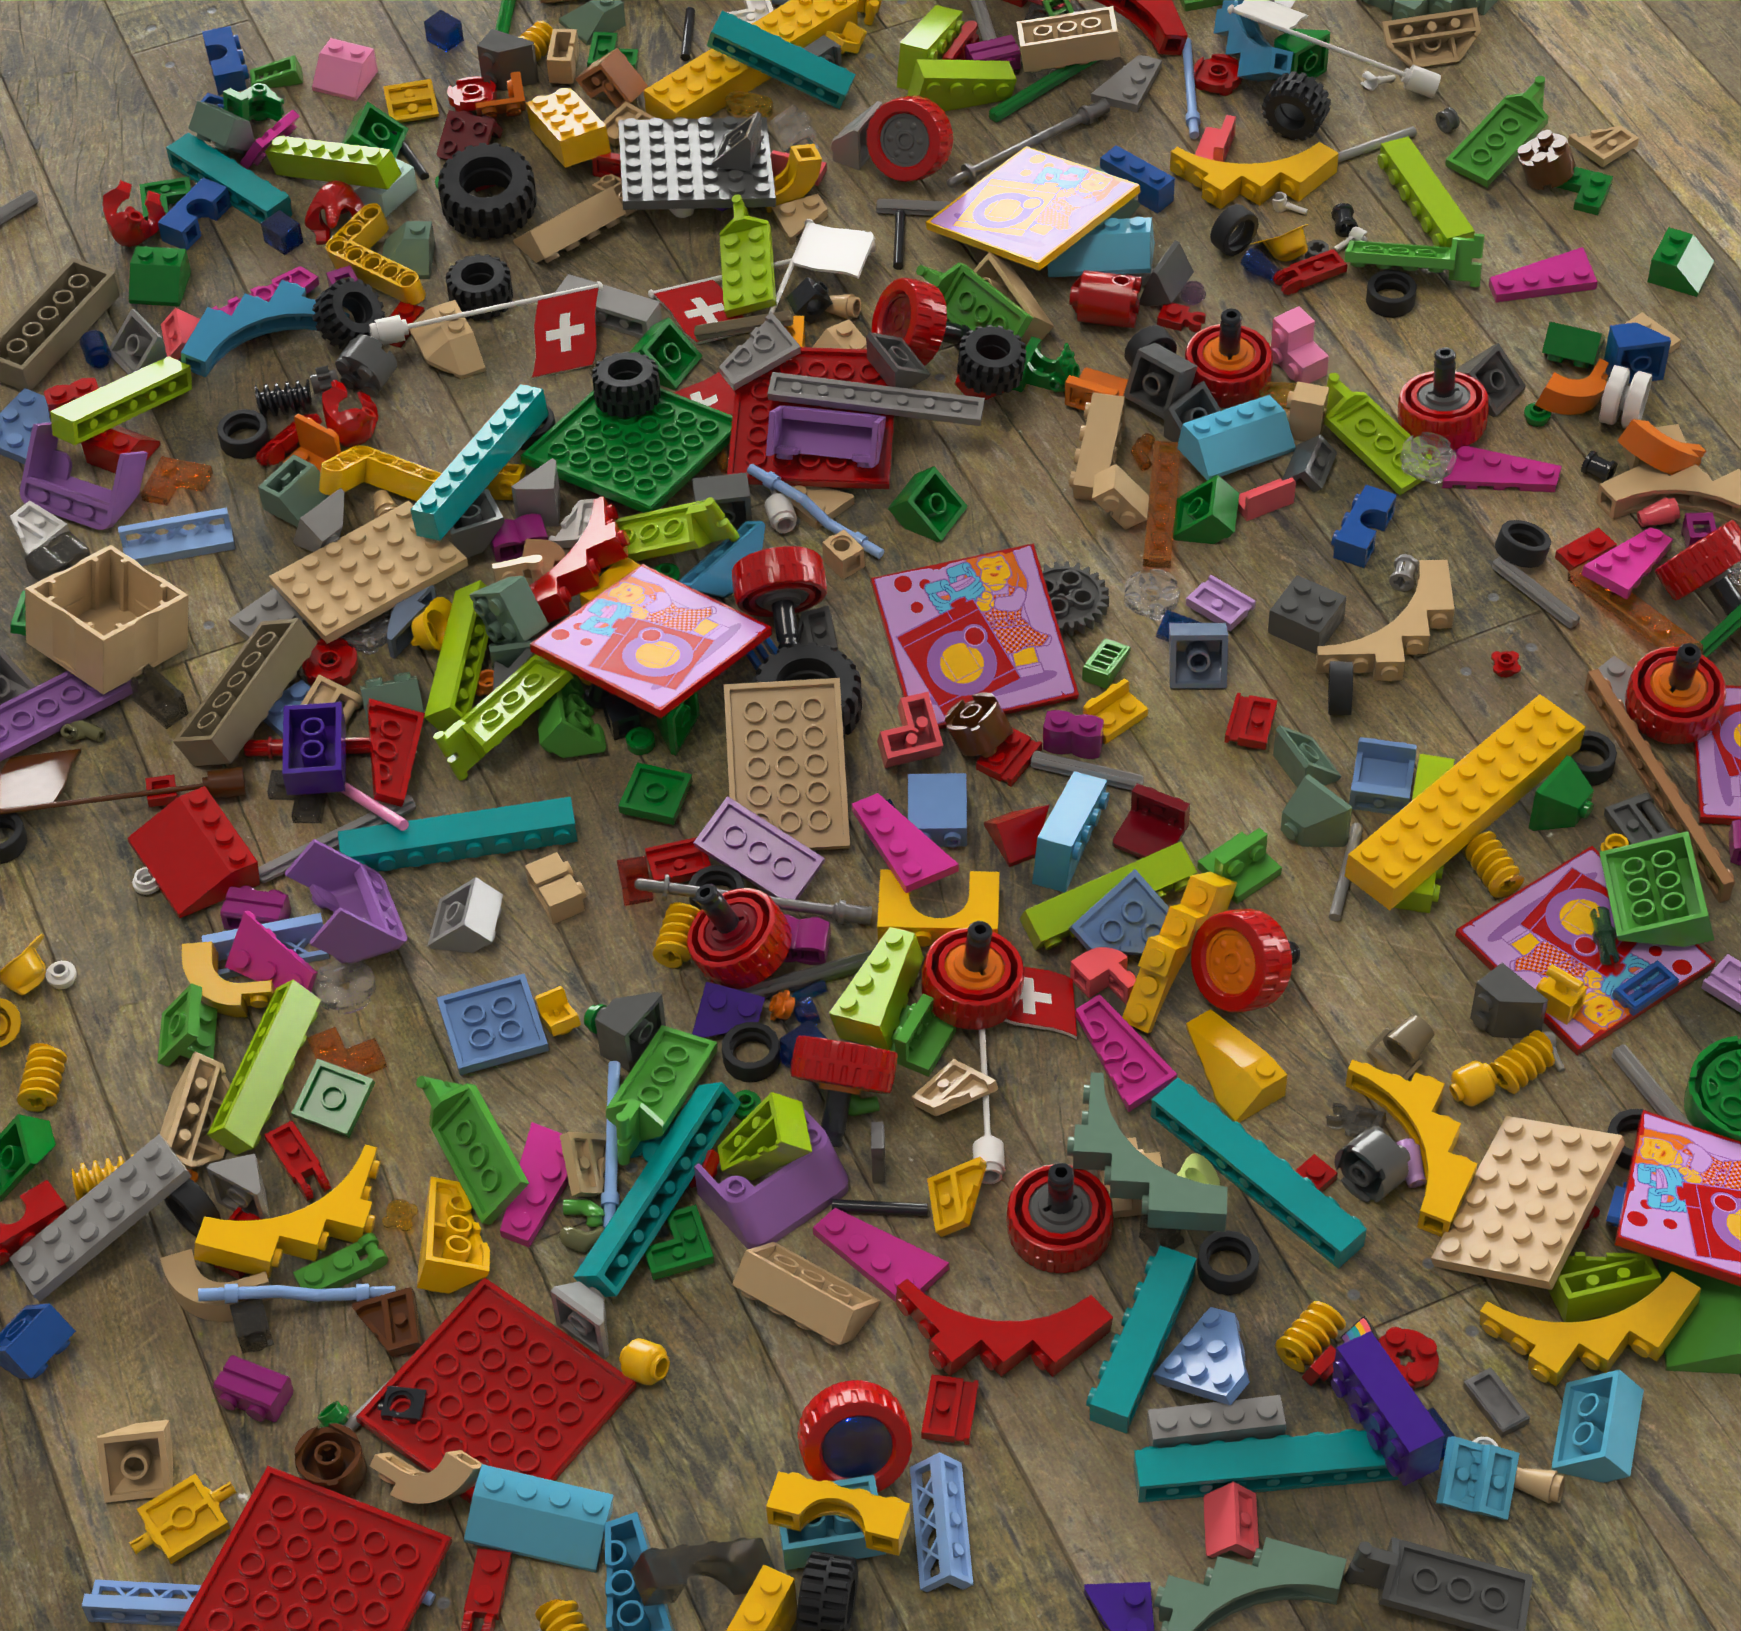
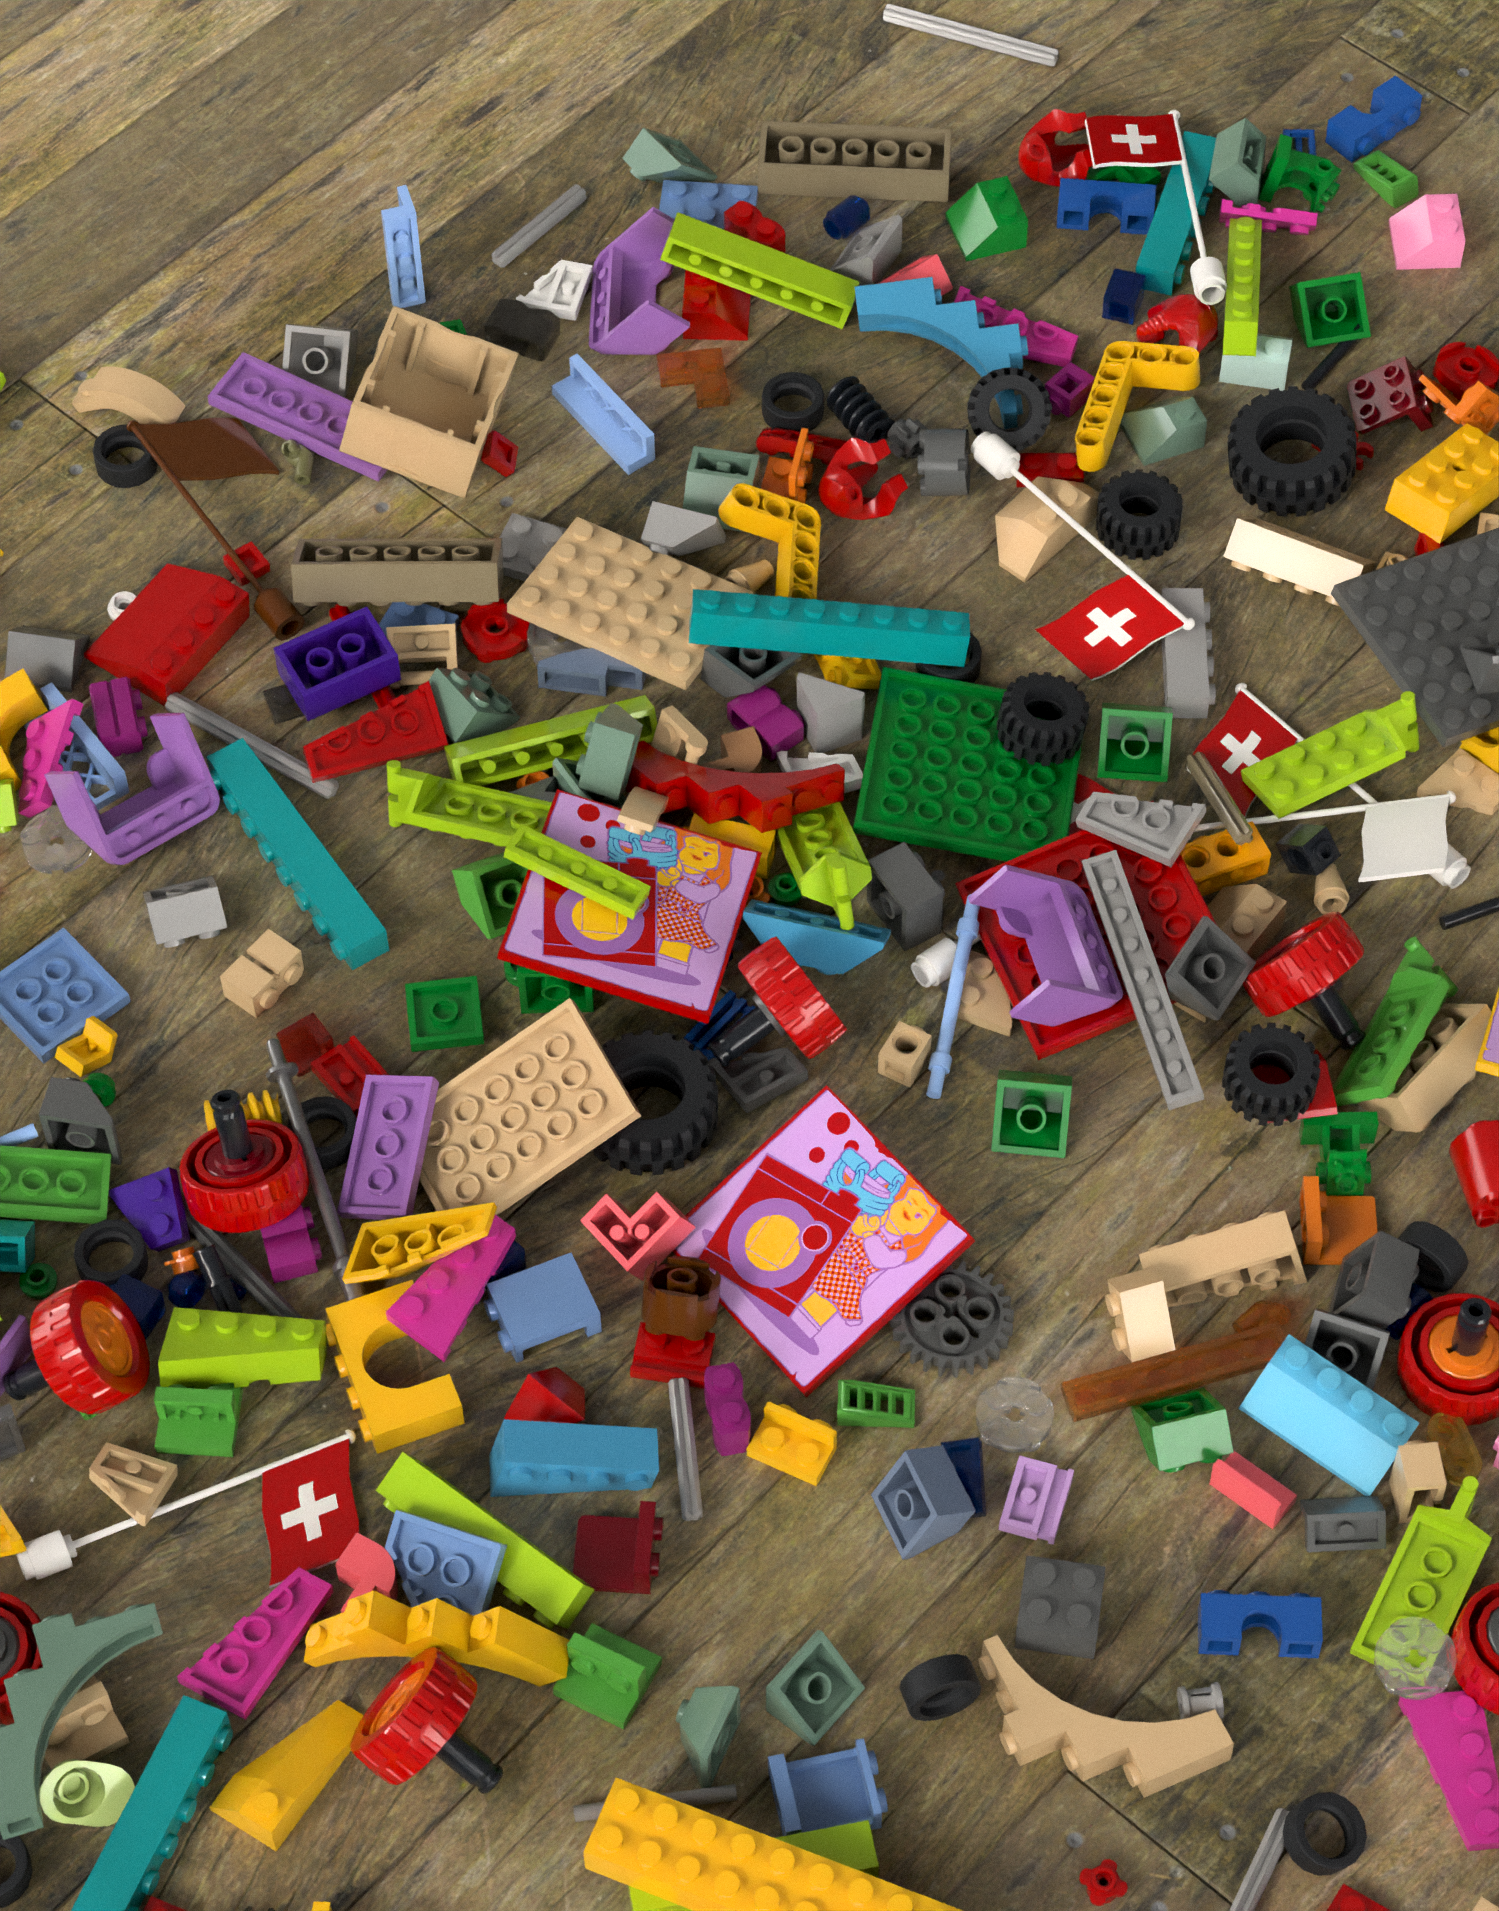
camera: 65 degrees right, 5 degrees up
clear smoke hinge [130,664,189,729] -> none
bright pink bar [341,782,409,831] -> none
yellow slope [383,79,439,123] -> none
yellow piece [410,597,452,651] -> none
red wheel [921,921,1024,1030] -> none
red plate [1225,693,1278,750] -> none
none -> slope [4,625,90,693]
none -> black axle [192,1244,242,1313]
none -> yellow wedge [342,1202,497,1284]
none -> lime plate [503,824,651,920]
none -> tan slope [617,786,669,835]
none -> flag [1085,110,1227,305]

